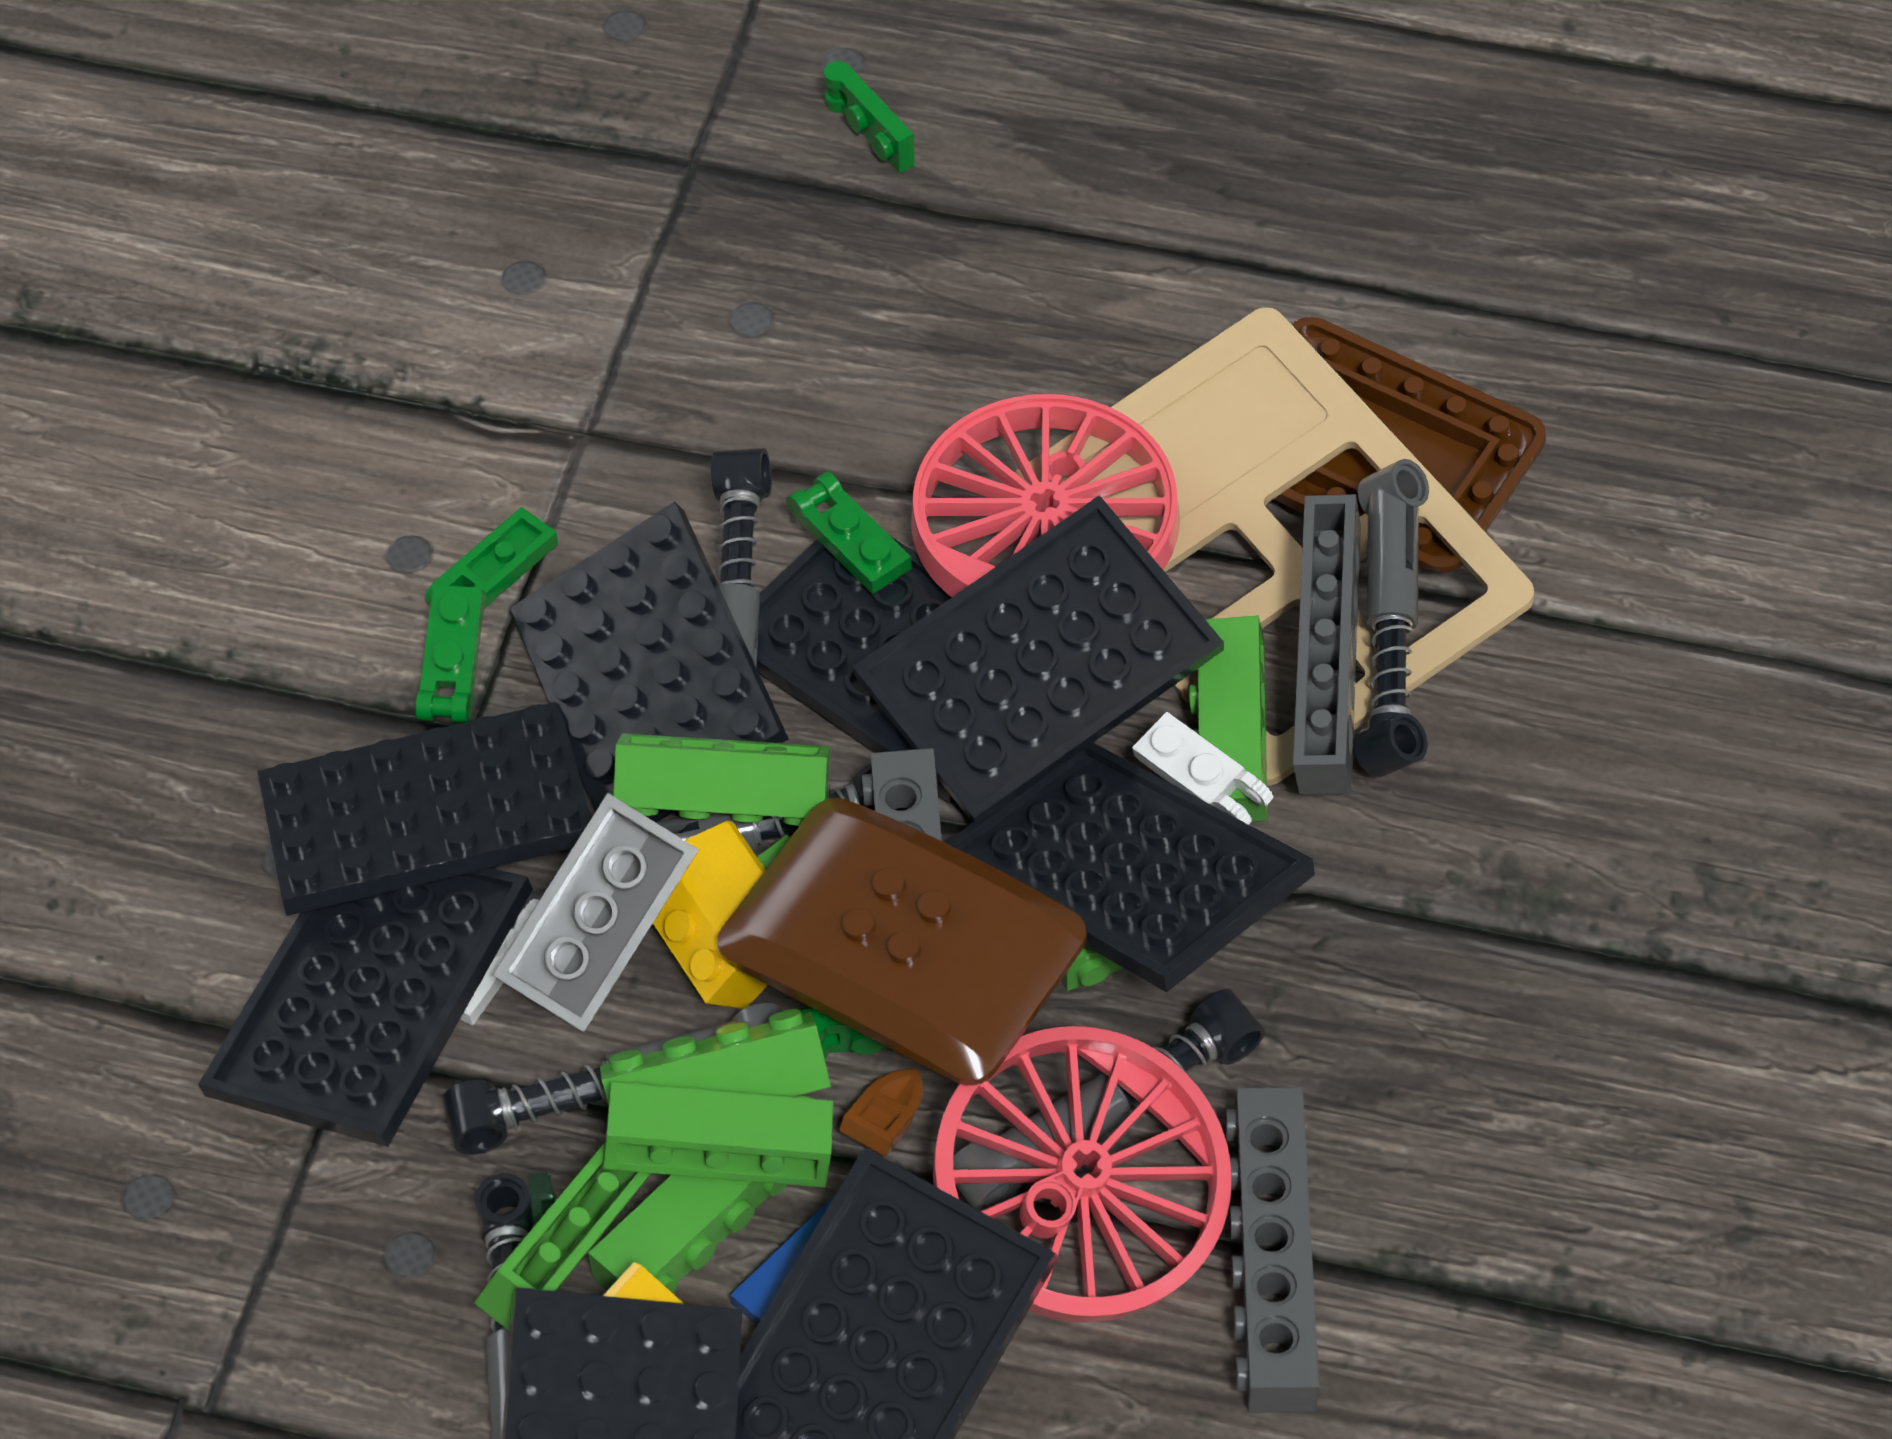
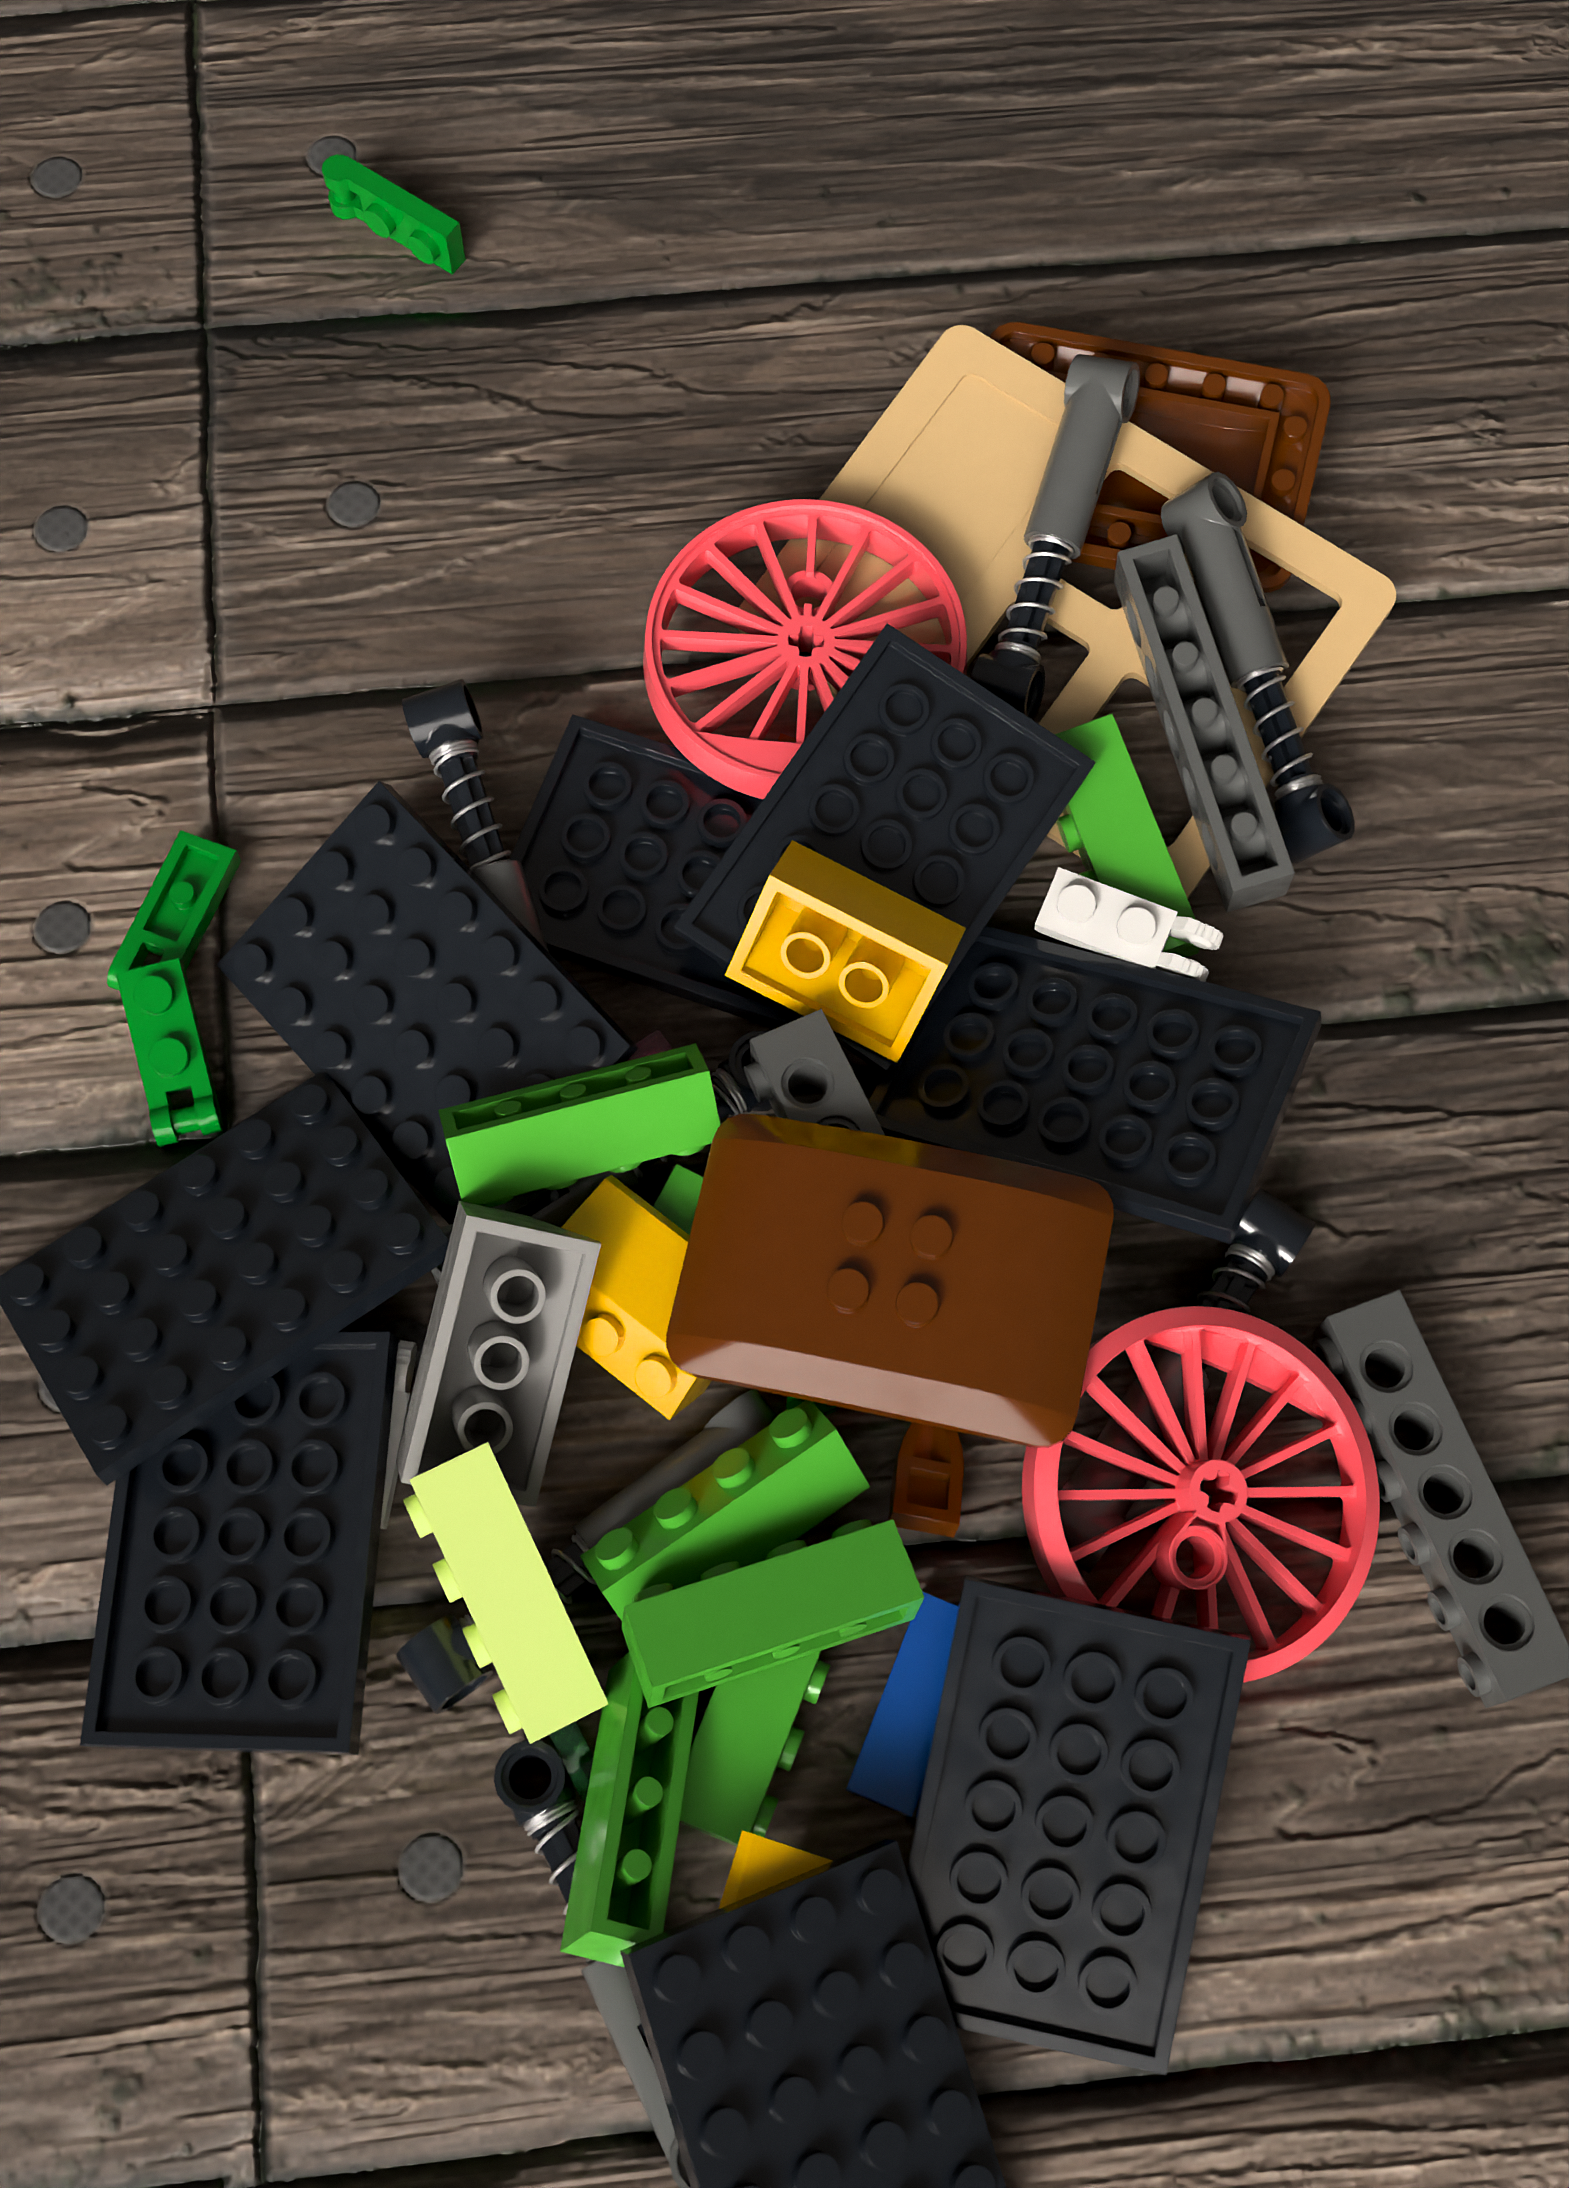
camera: 25 degrees left, 15 degrees up
green plate [786,471,912,594] -> none
none -> yellowish green brick [403,1442,609,1744]
none -> yellow slope [725,840,966,1063]
none -> piece [970,354,1140,721]

